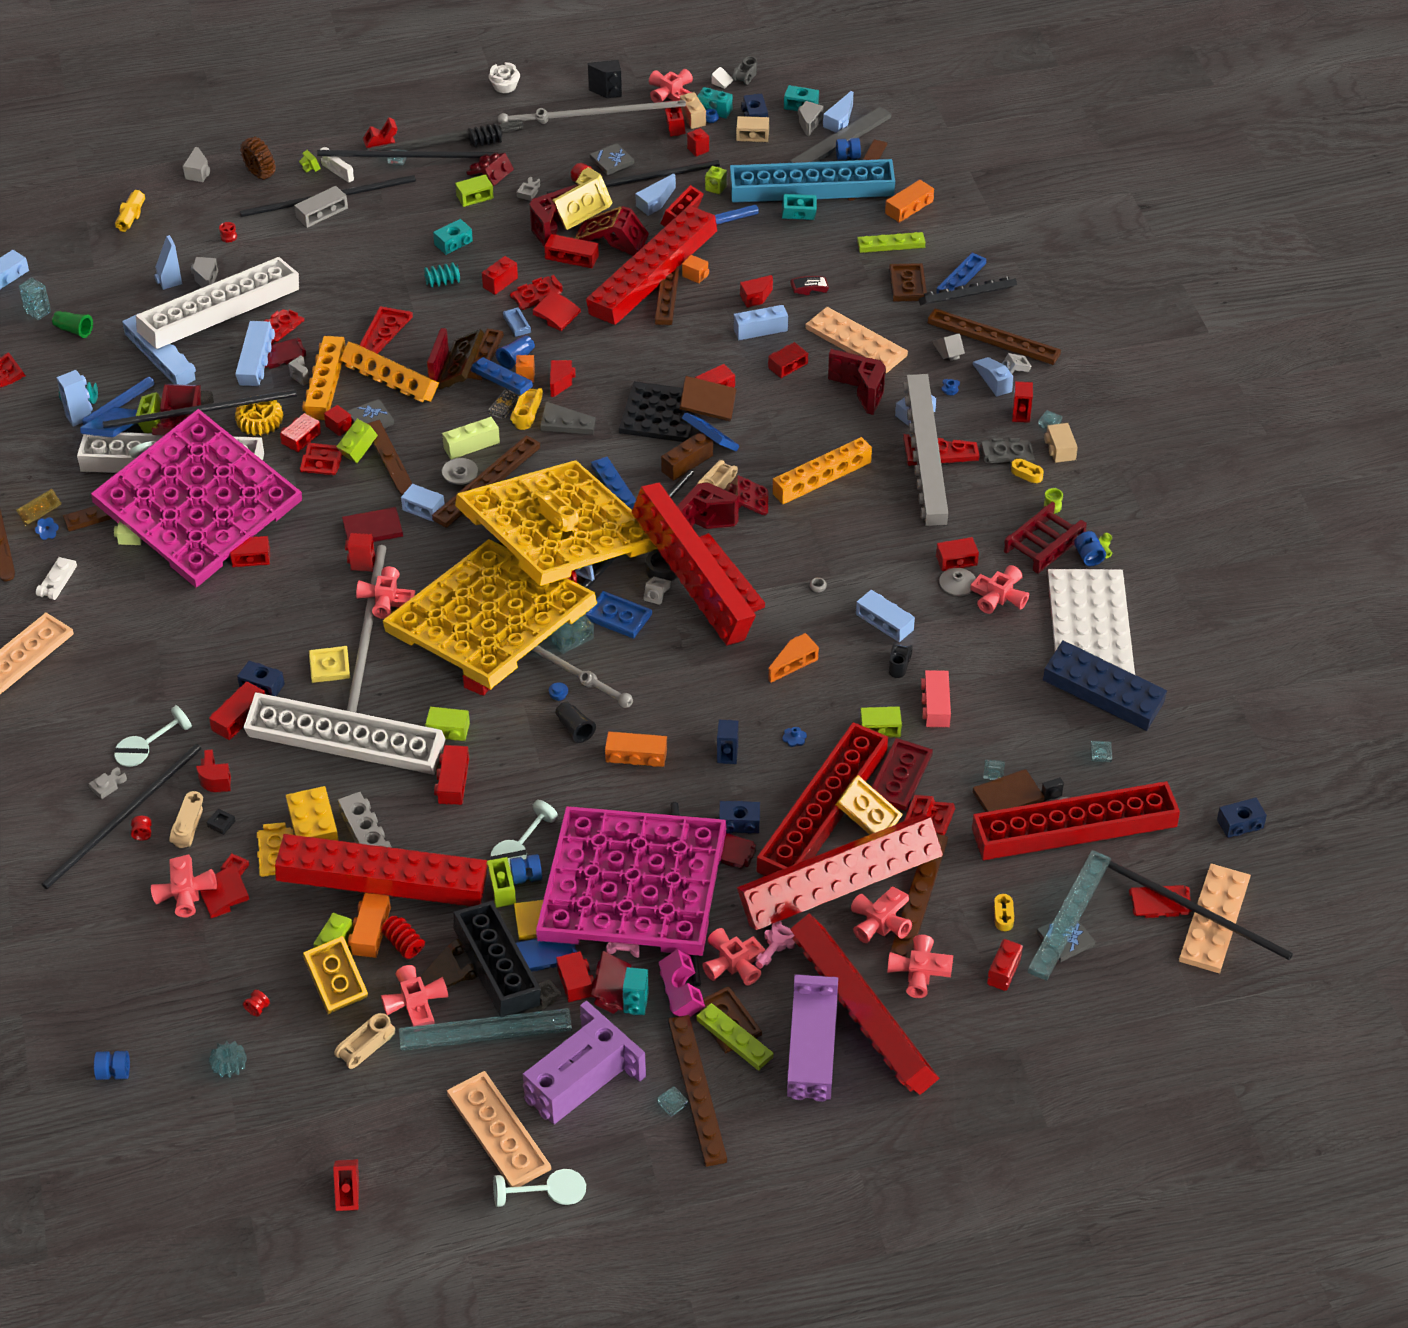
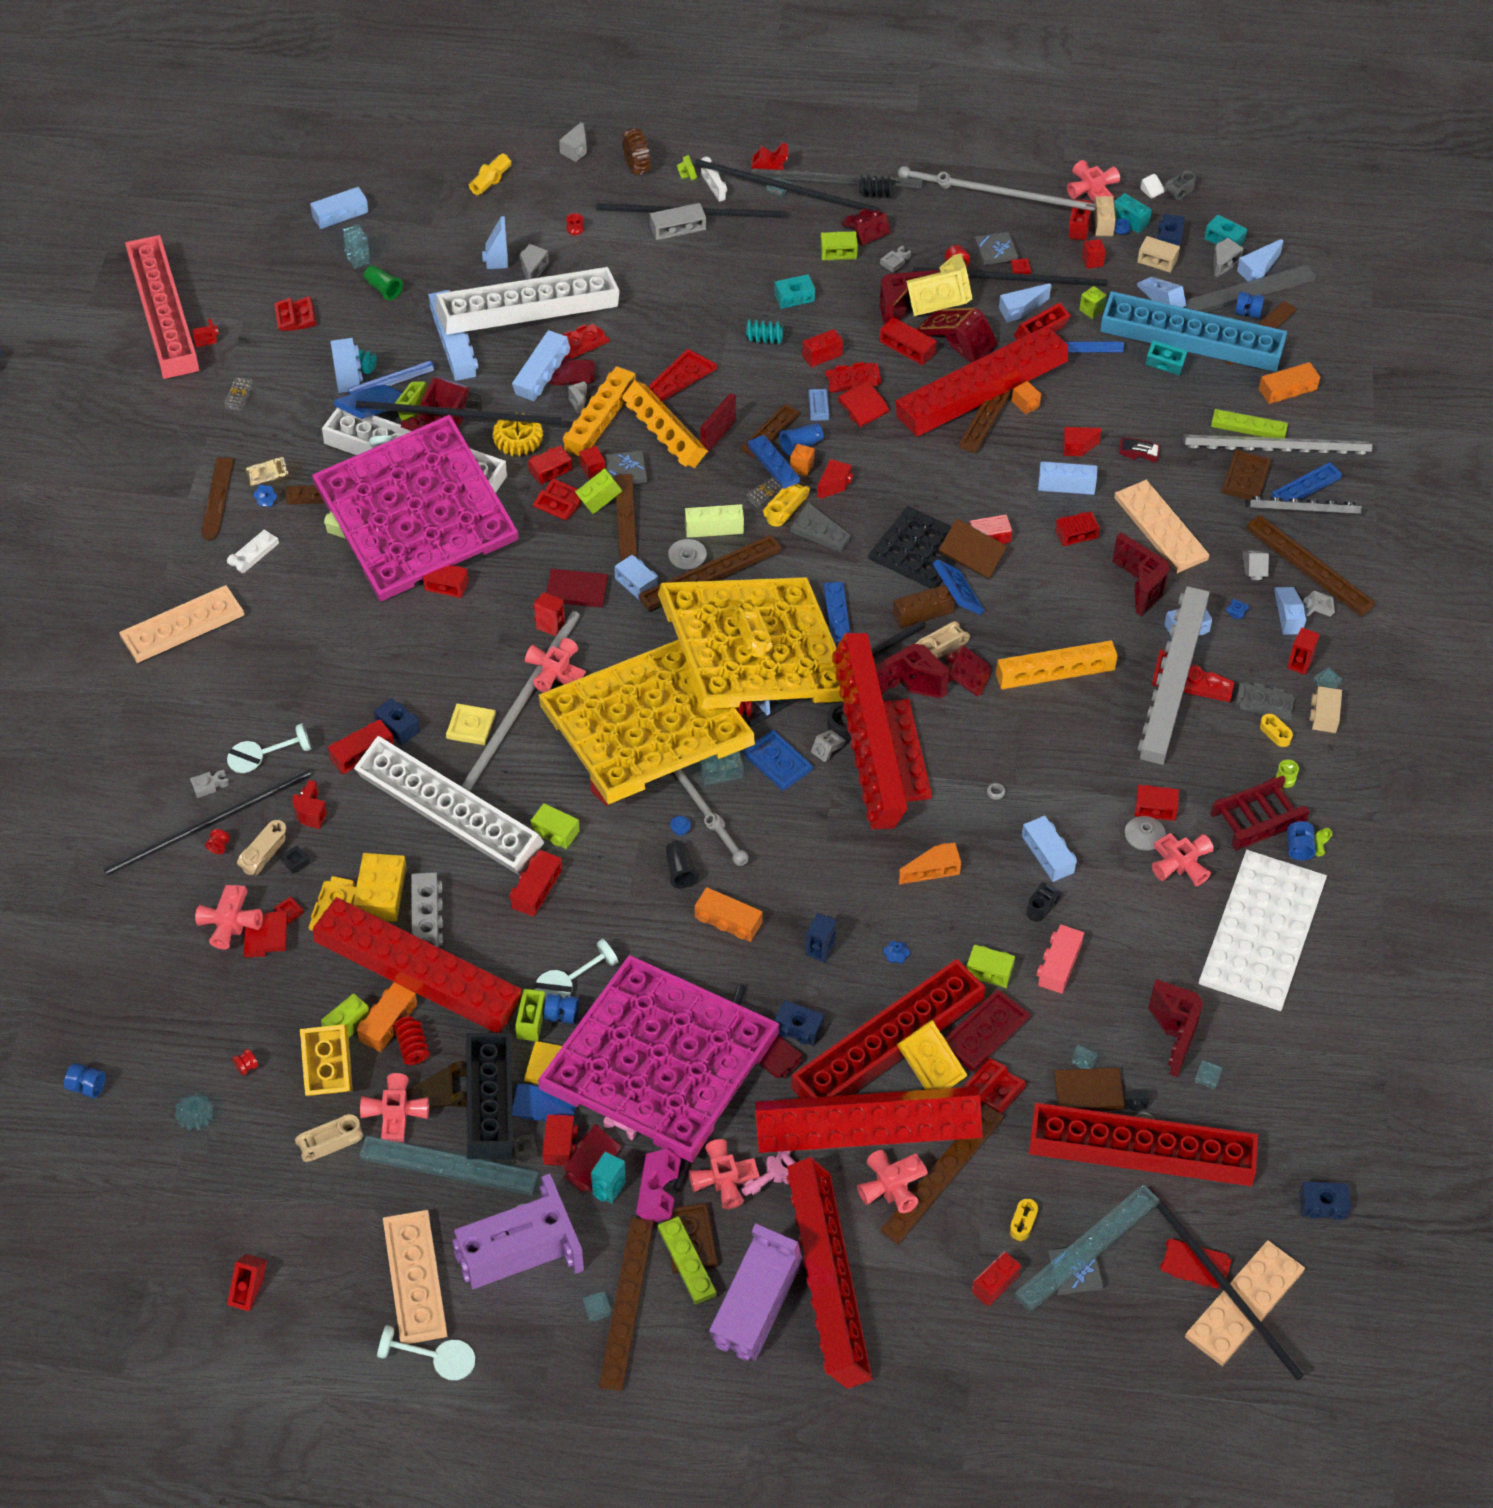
camera: 20 degrees right, 5 degrees up
dark brown plate [437,329,484,390] -> none
white cone [489,62,520,93] -> none
black slope [587,60,622,98] -> none
coral brick [887,935,953,998] -> none
dark blue brick [1043,640,1167,731] -> none
none -> red tile [1010,259,1031,274]
none -> light blue slope [1137,277,1186,307]
none -> dark red bracket [1148,979,1203,1077]
none -> light grey plate [1183,434,1372,454]

